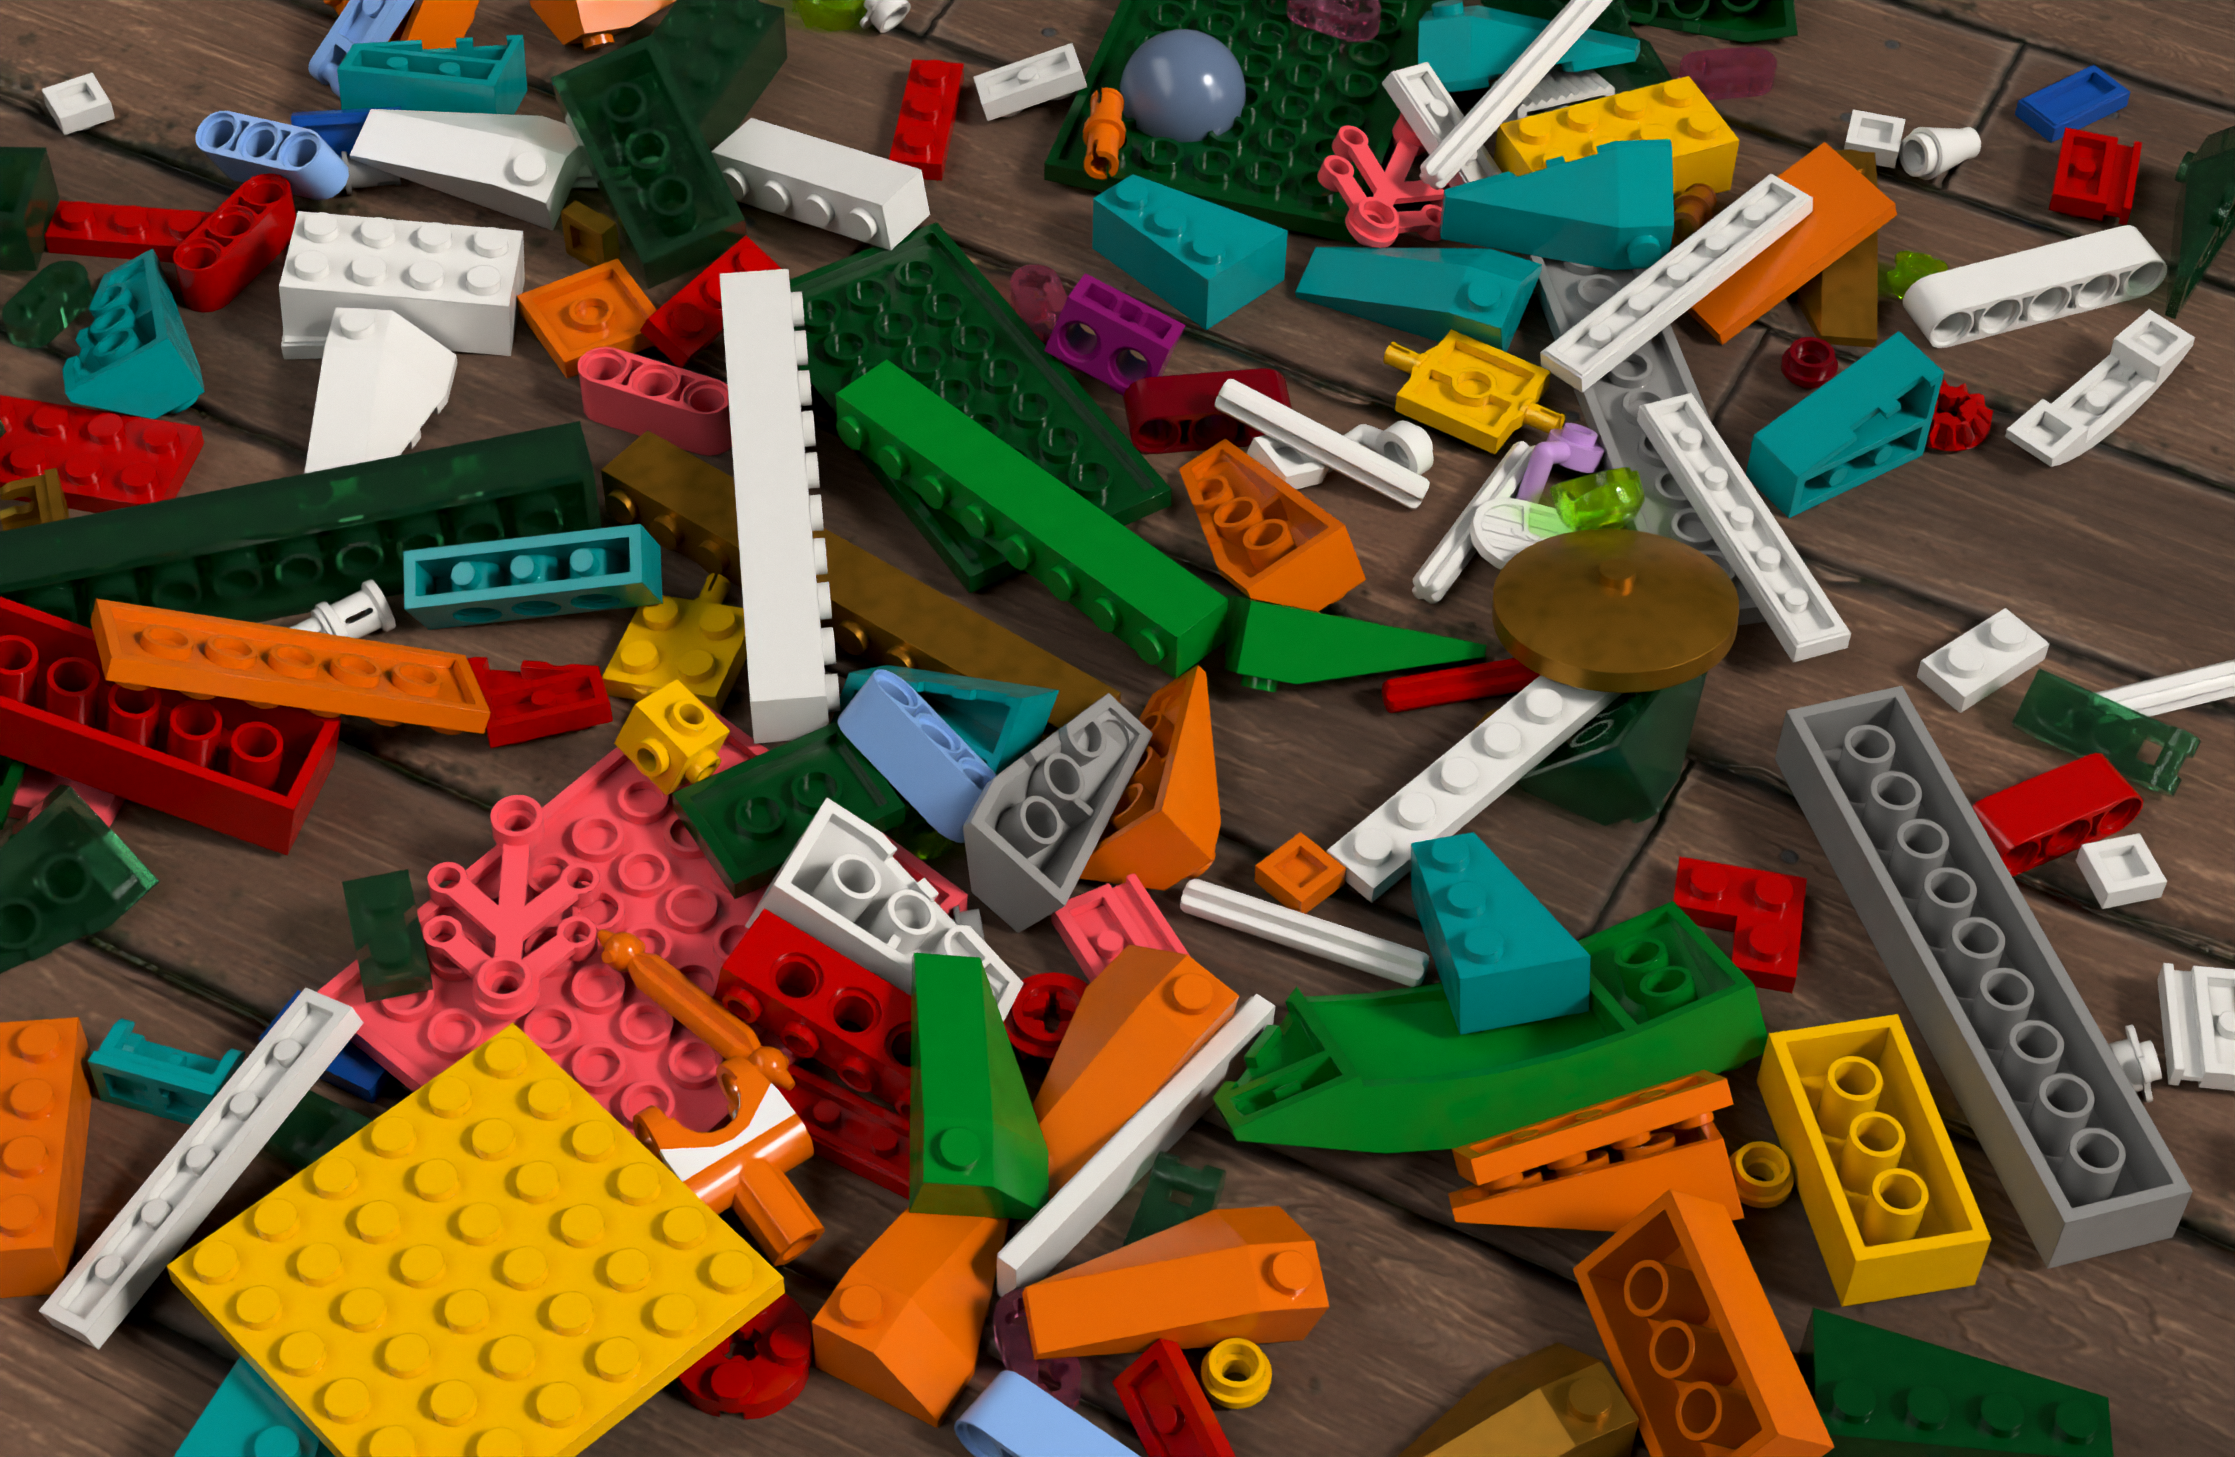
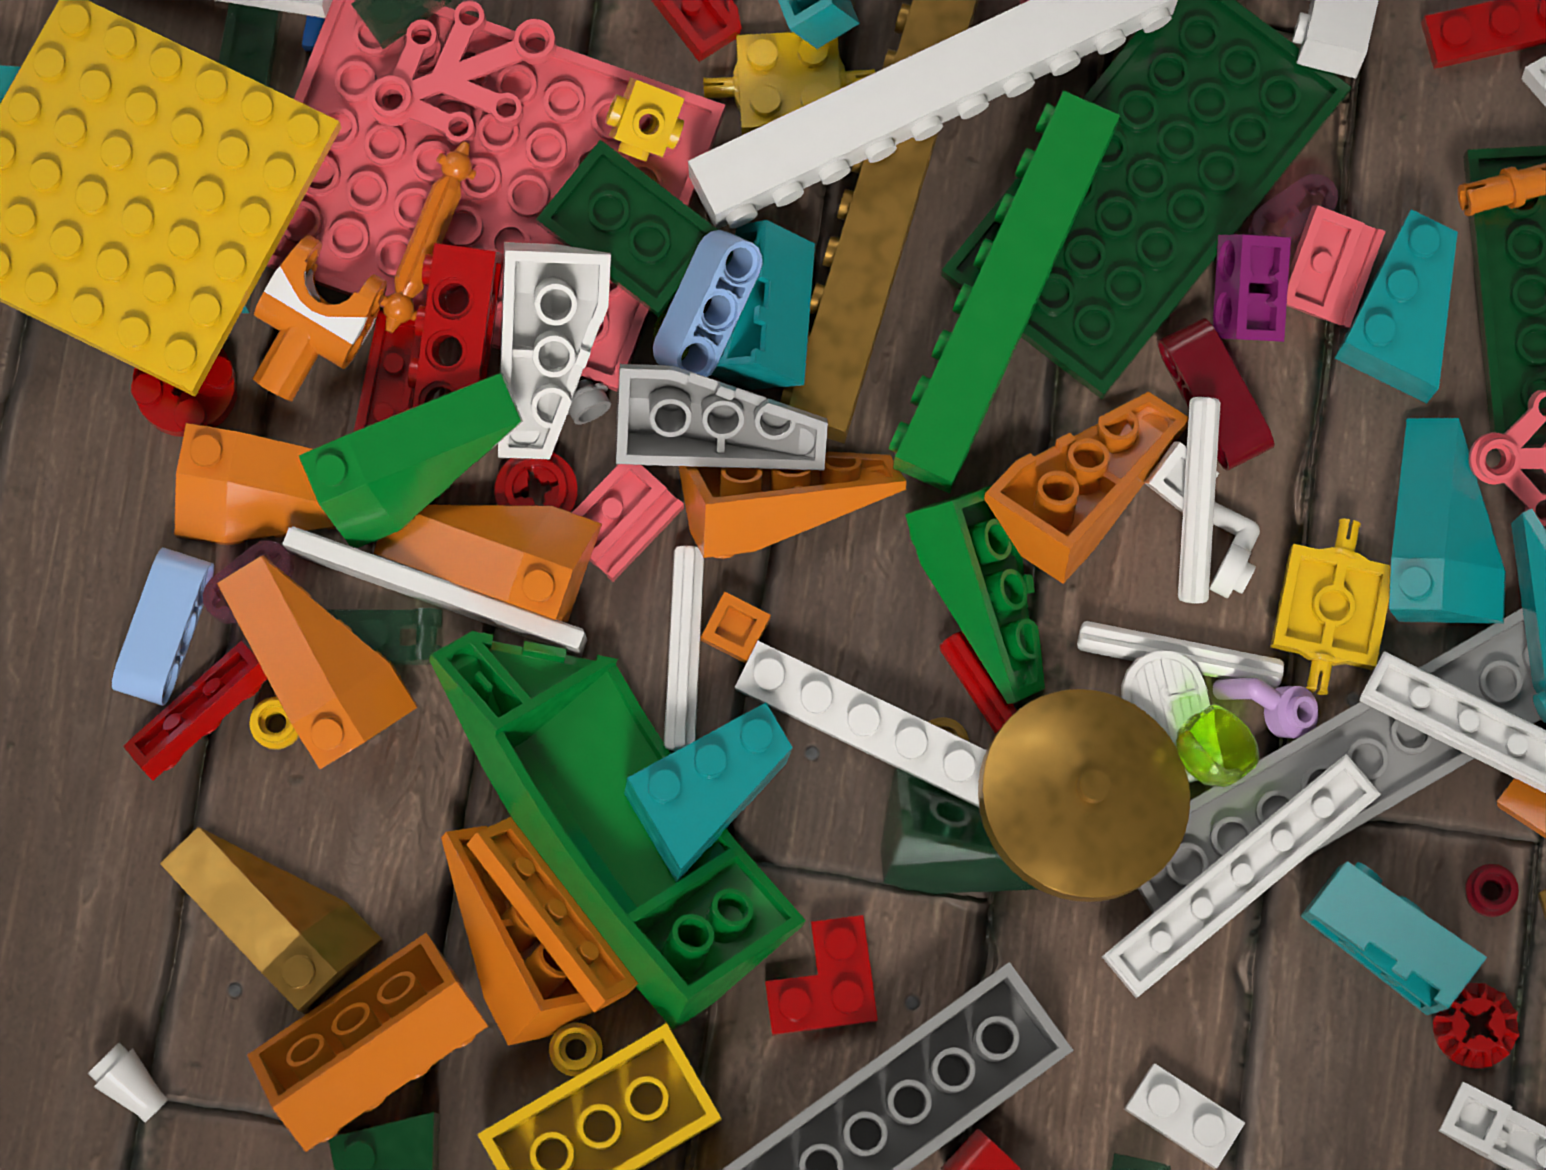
camera: 70 degrees right, 30 degrees up
none -> coral plate [1287,205,1386,328]

